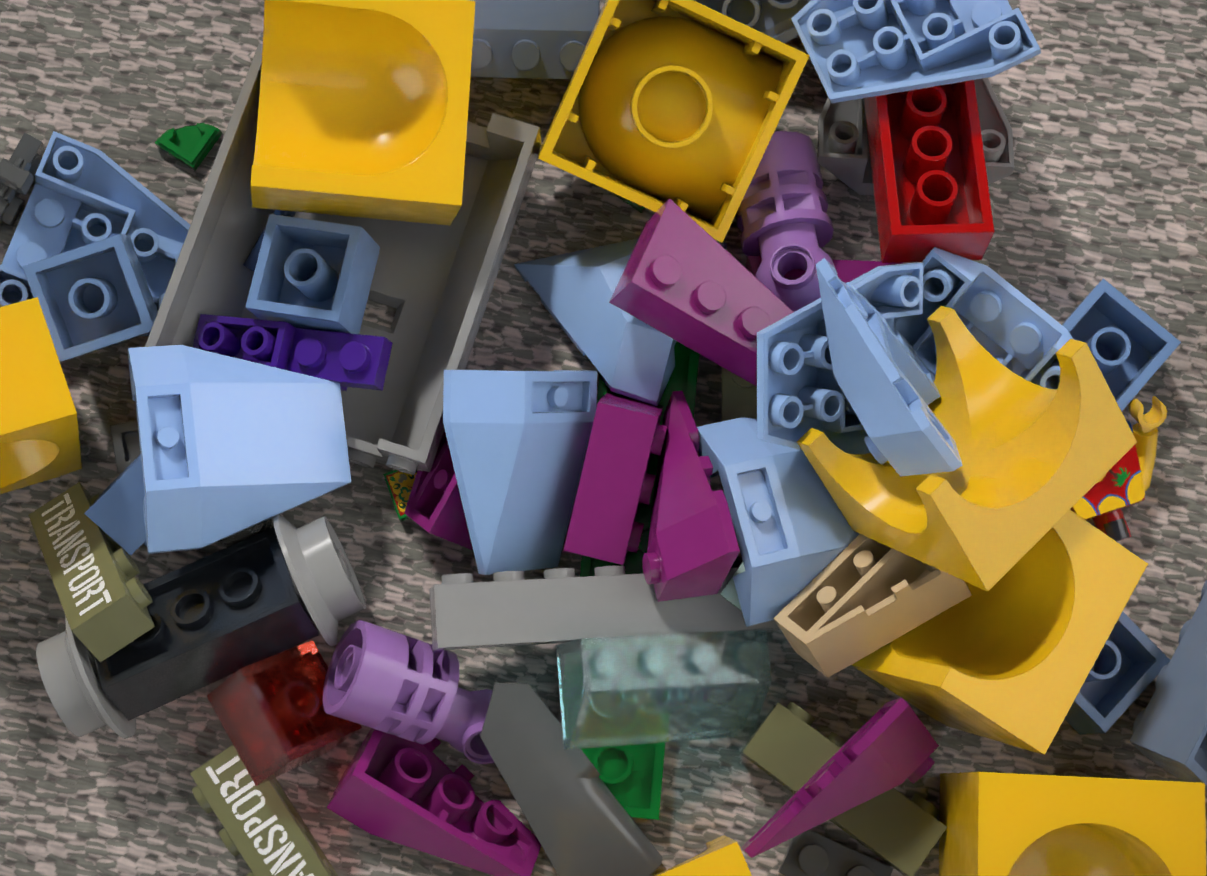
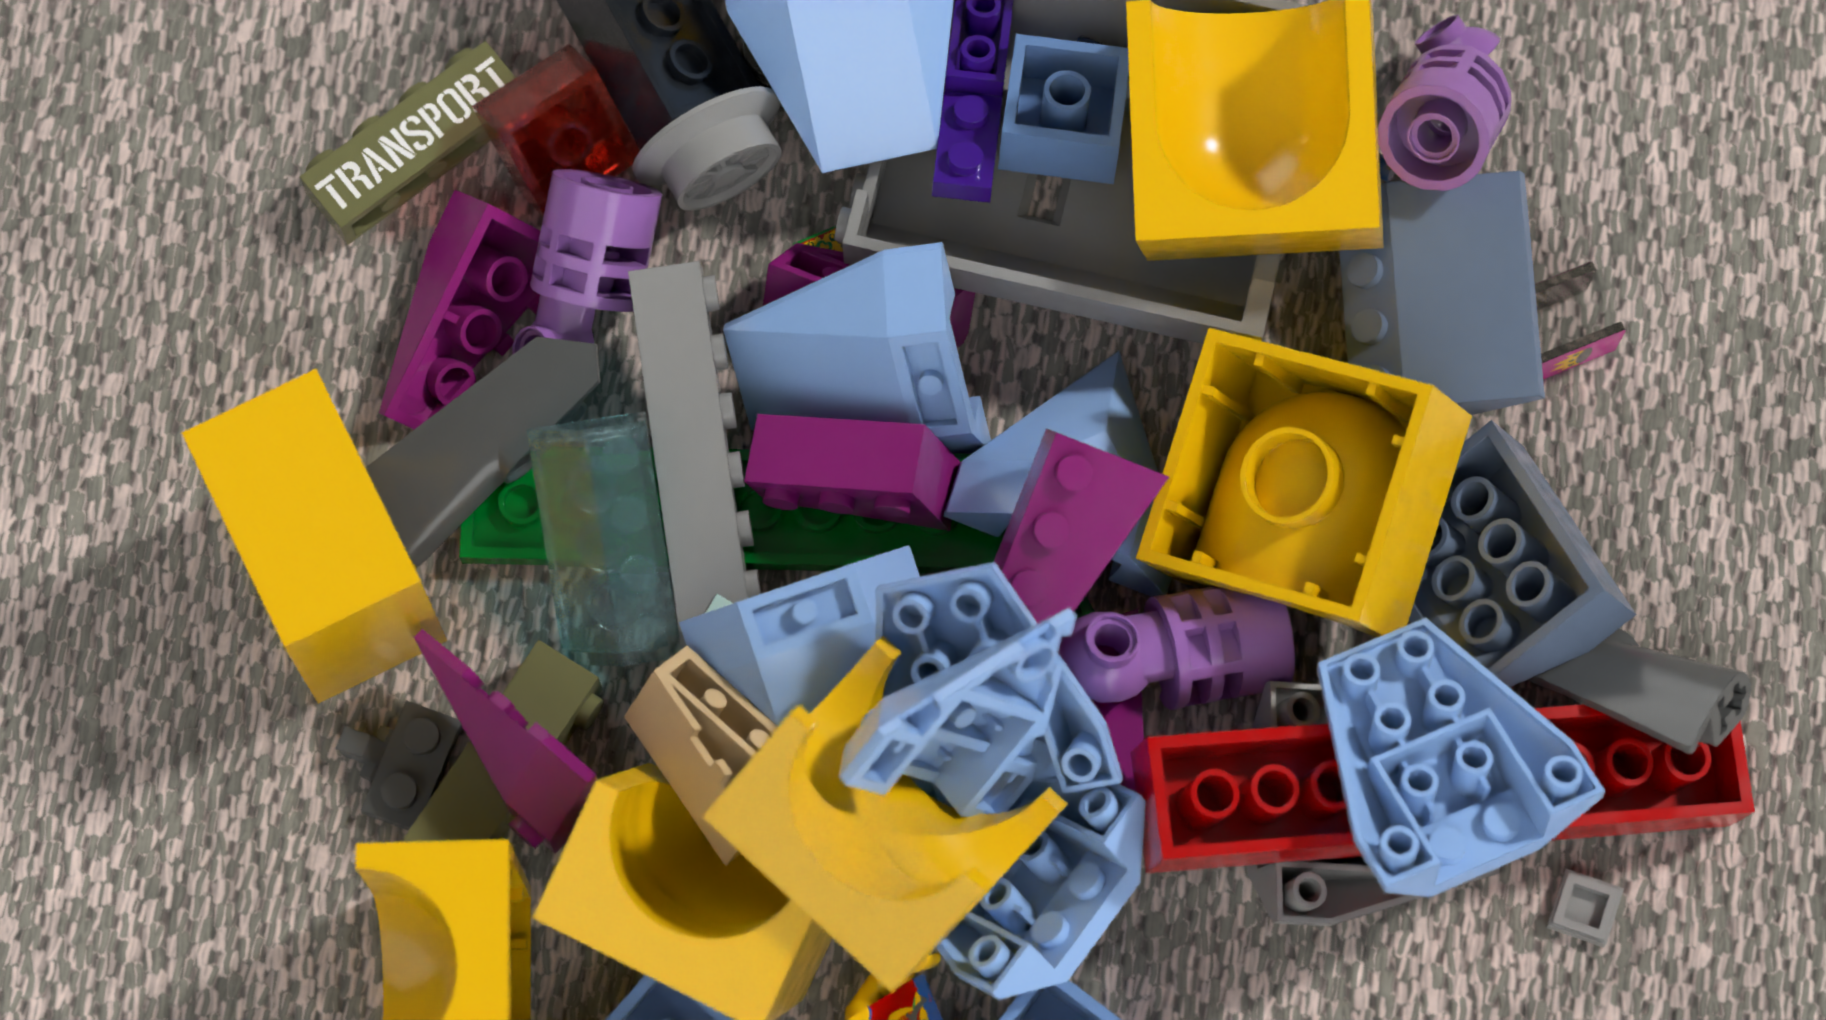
camera: 85 degrees right, 5 degrees down
magenta wedge [643,391,740,602] -> none

